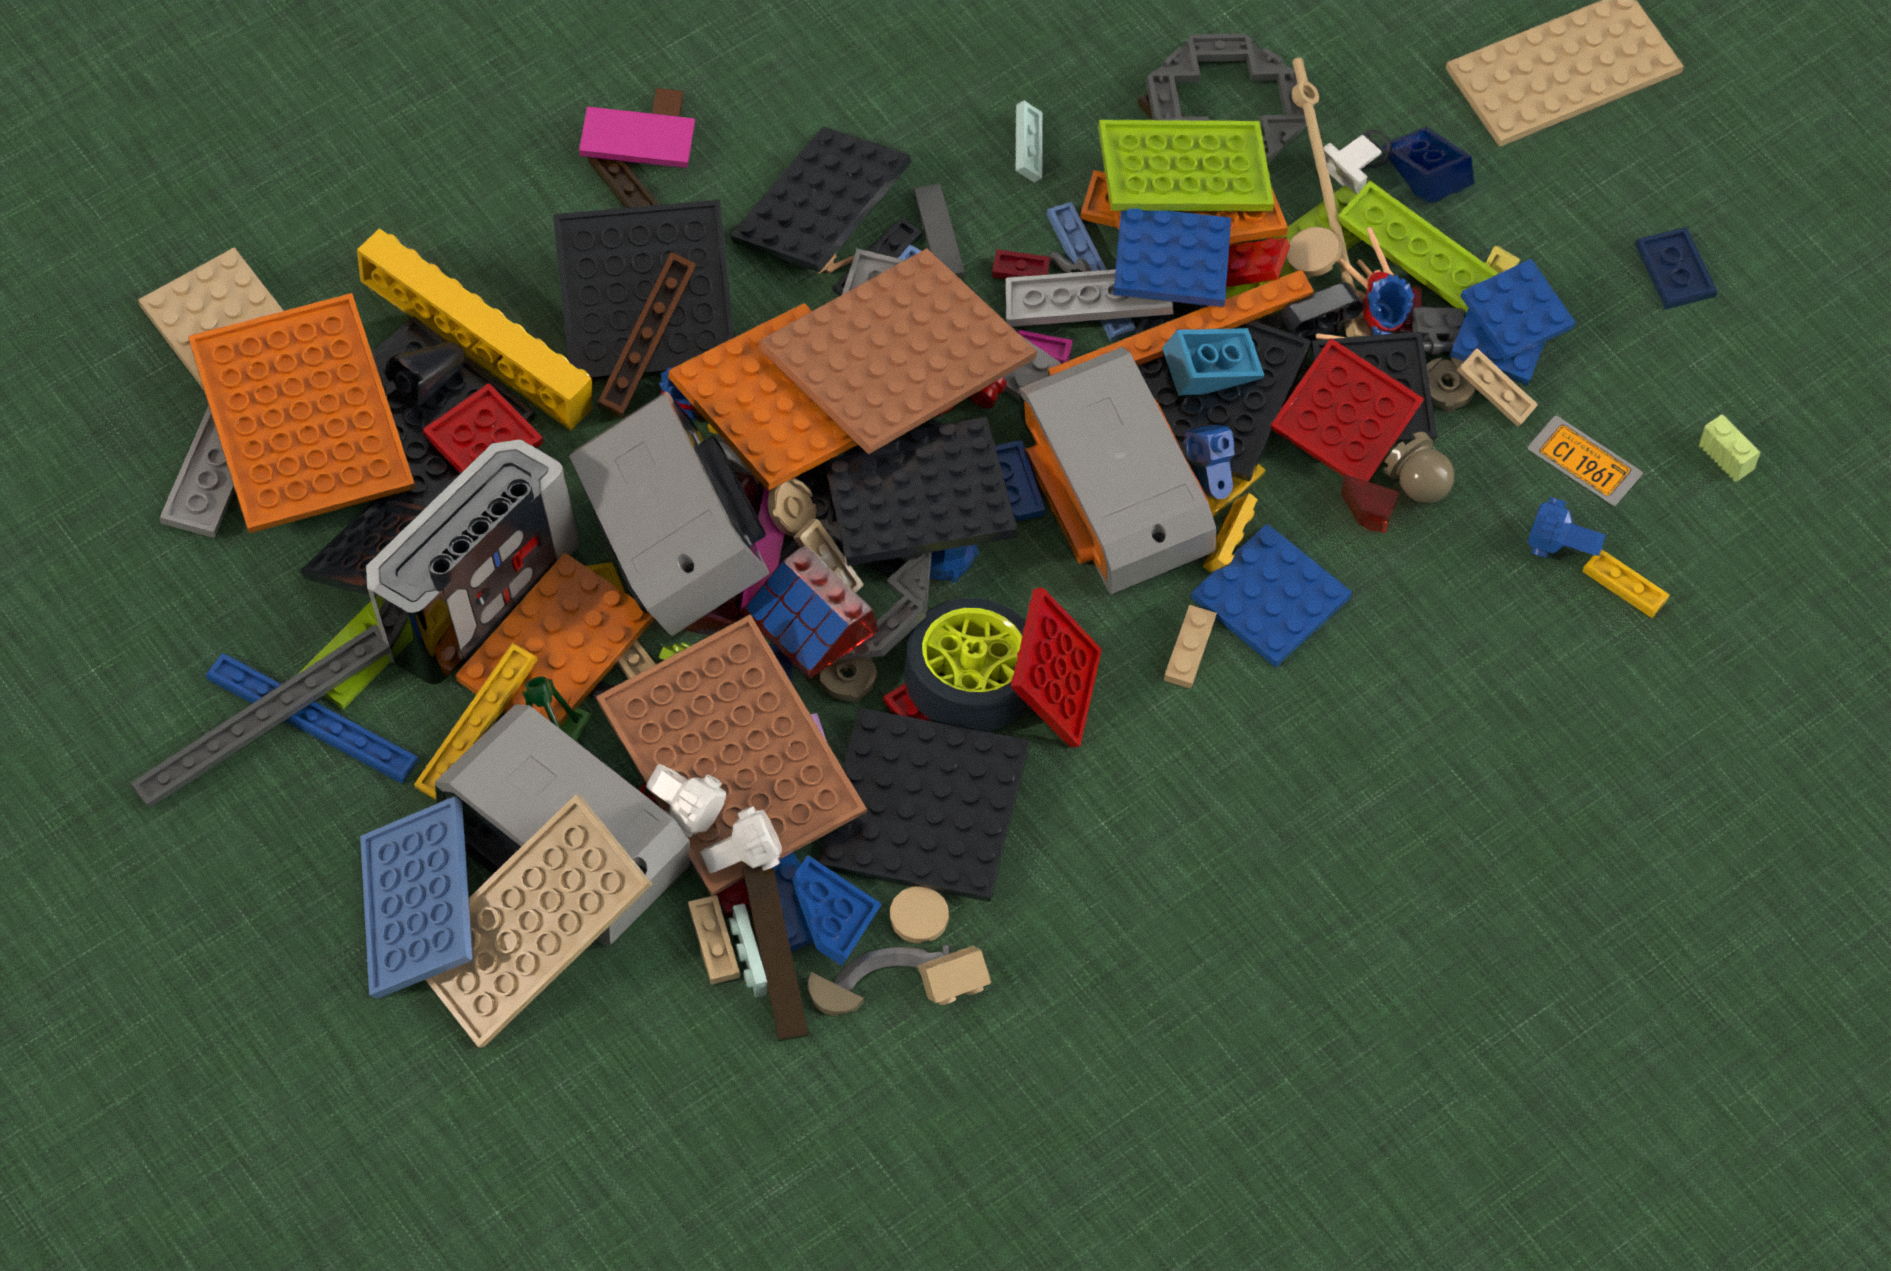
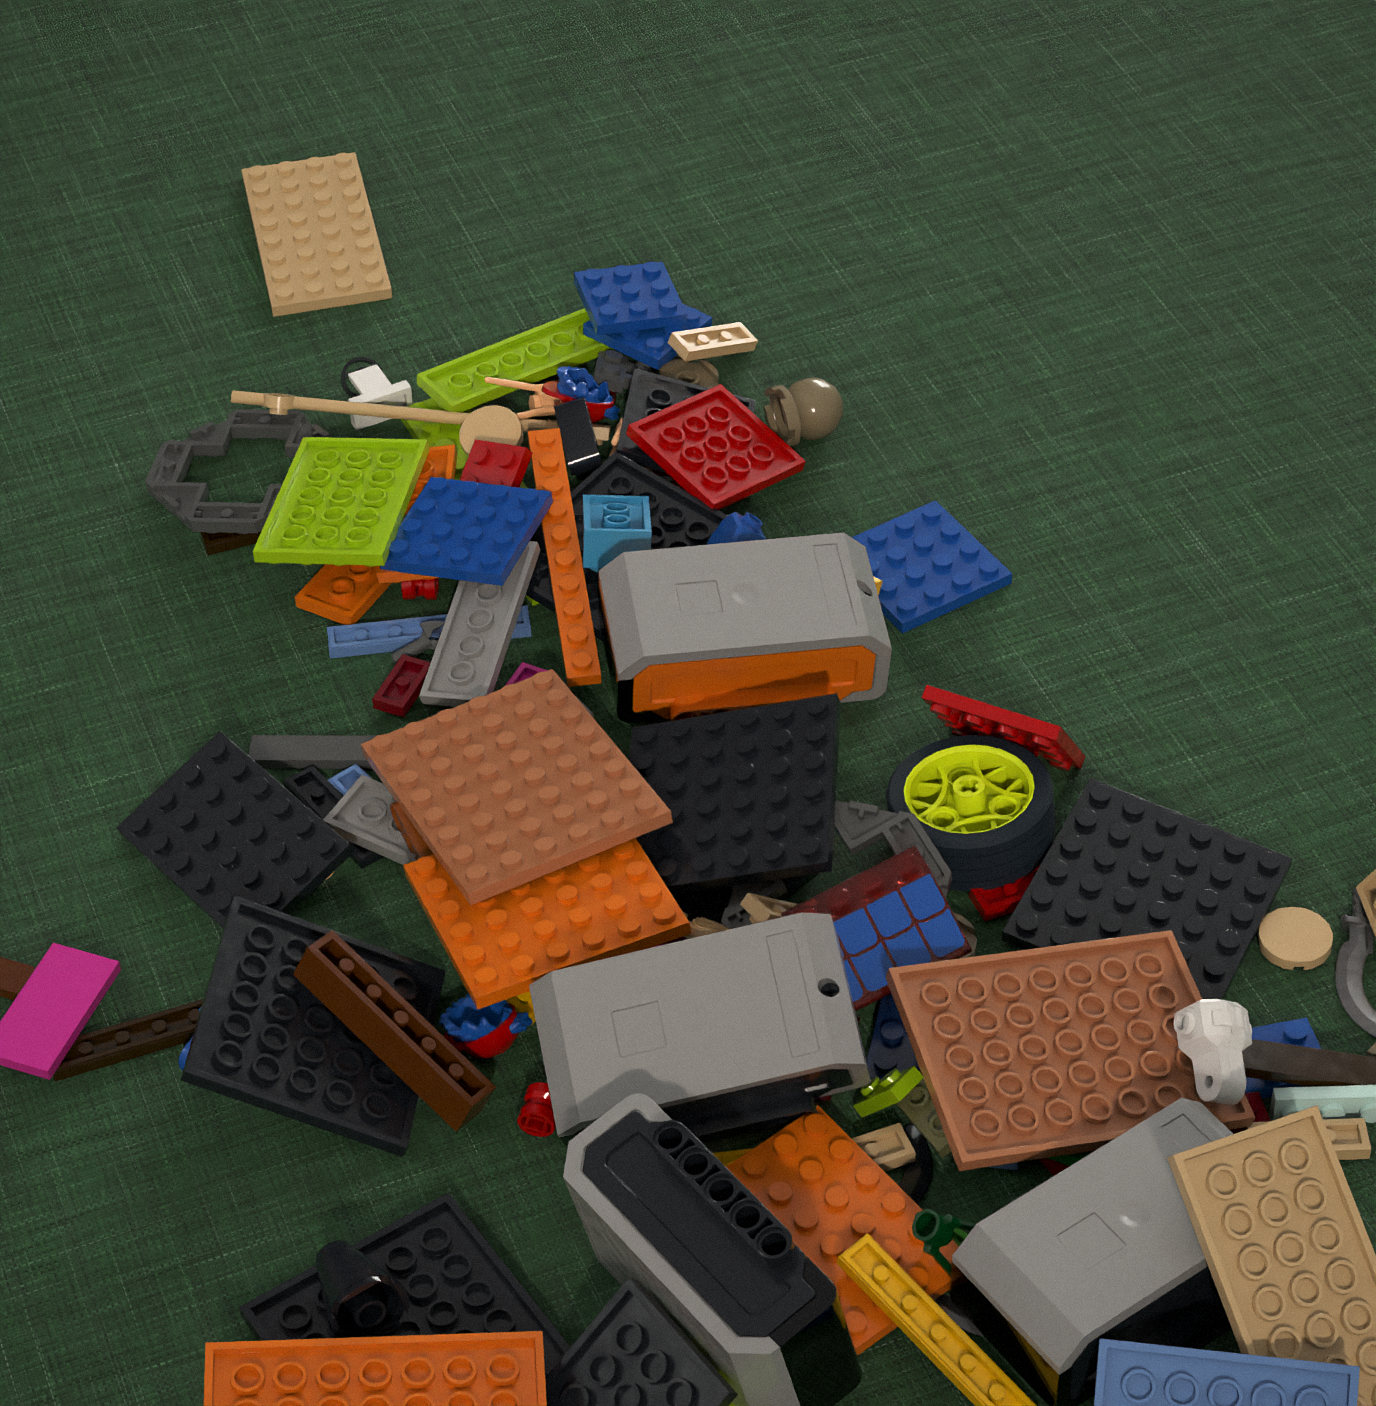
camera: 70 degrees left, 15 degrees down
yellow brick [357,229,593,431] -> none
red plate [423,383,543,473] -> none
white piece [646,764,726,837] -> none
blue plate [791,855,882,966] -> none
light aqua plate [1015,101,1042,182] -> none
tan plate [1164,605,1217,689] -> none
clear red slope [1341,475,1399,534] -> none
clear blue slope [1381,127,1474,203] -> none
light yellow plate [1485,246,1520,273] -> none
sticker [1528,416,1643,506] -> none
blue piece [1528,497,1606,558] -> none
yellow tile [1582,549,1670,618] -> none
dark blue tile [1635,227,1718,310] -> none
yellowish green brick [1699,414,1761,482] -> none

